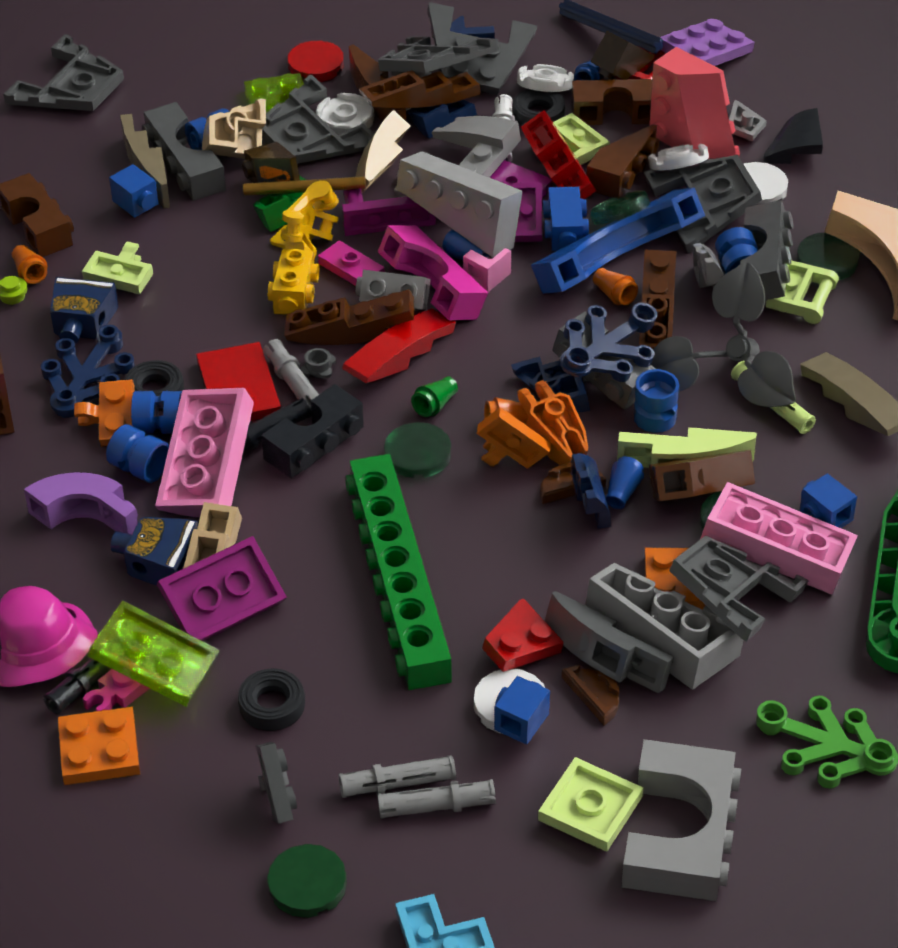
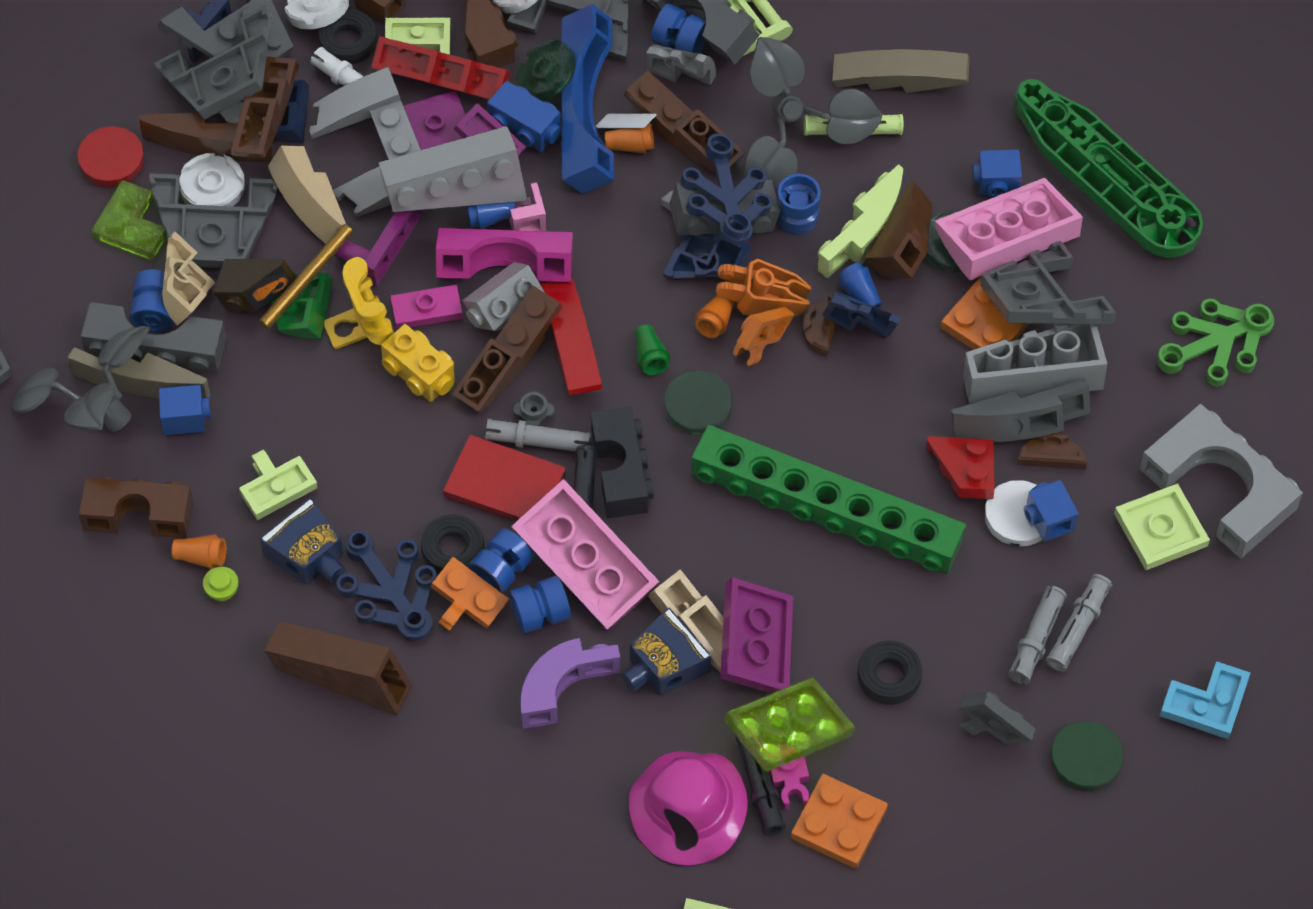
camera: 55 degrees left, 15 degrees up
none -> dark grey plant [11,326,151,432]
none -> white sticker [595,114,657,128]

